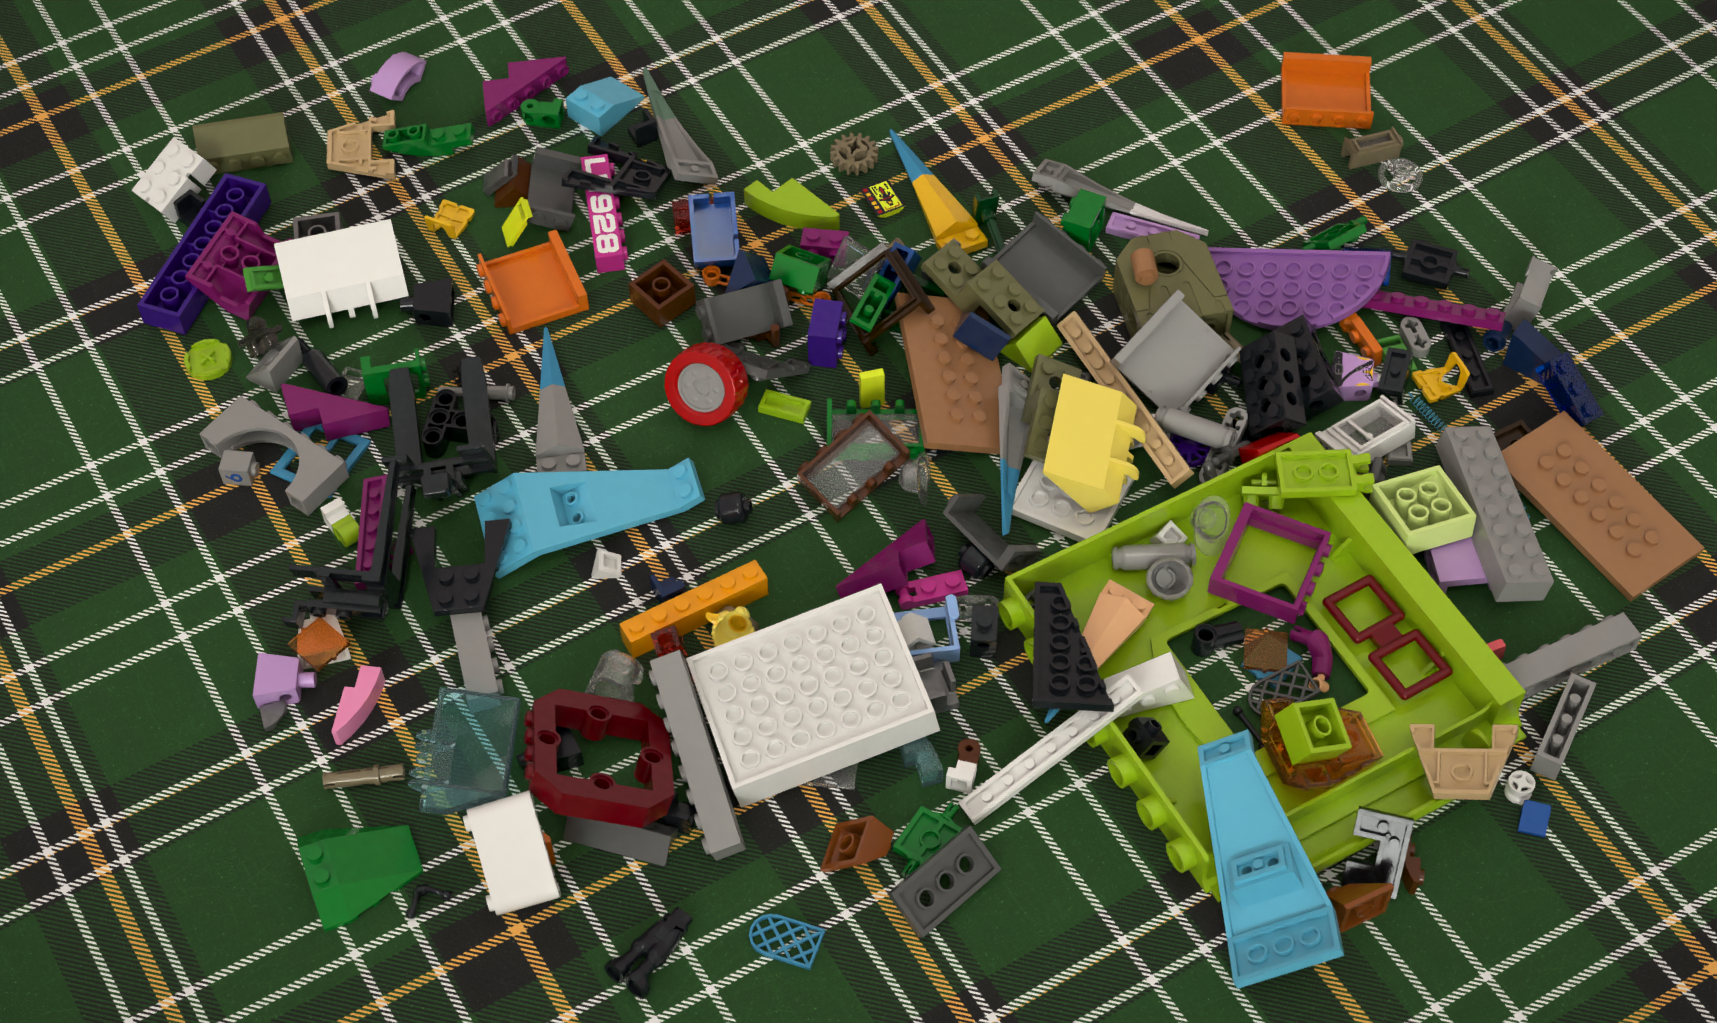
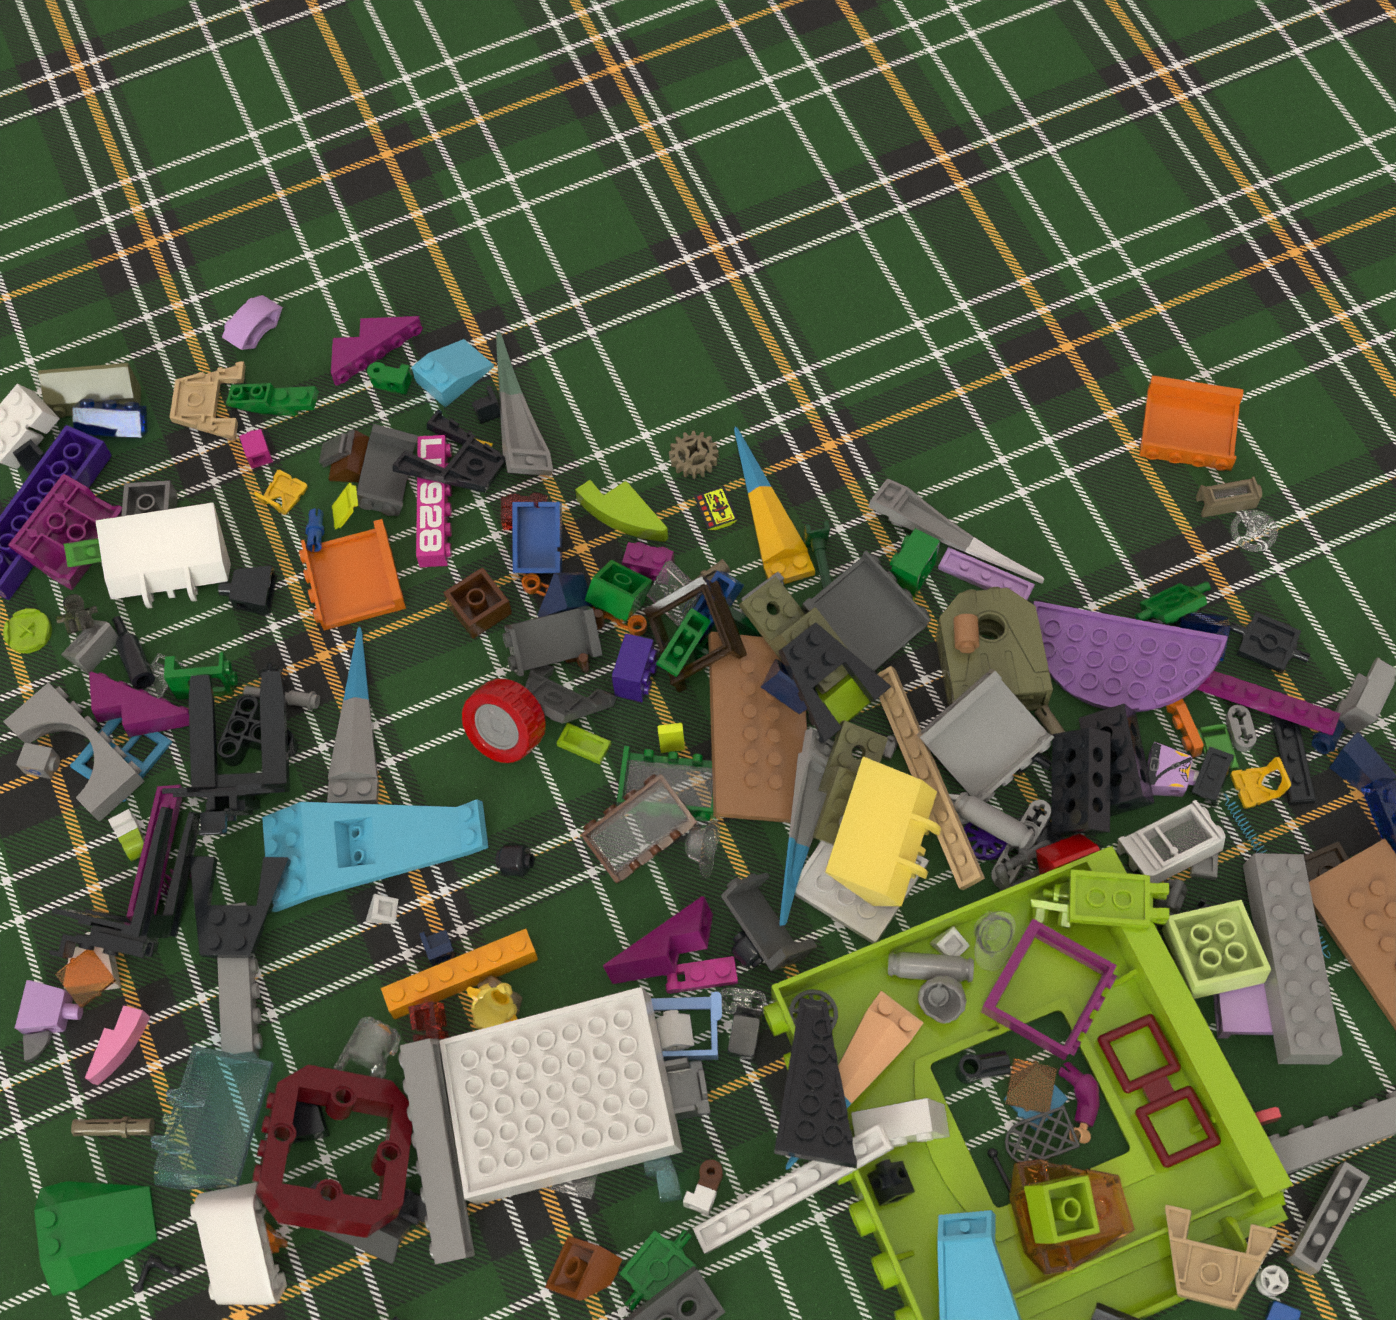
camera: 10 degrees right, 10 degrees up
none -> brick [72,399,148,438]
none -> dark pink brick [239,429,273,469]
none -> blue pin [306,508,324,552]
none -> black wing [778,622,891,744]

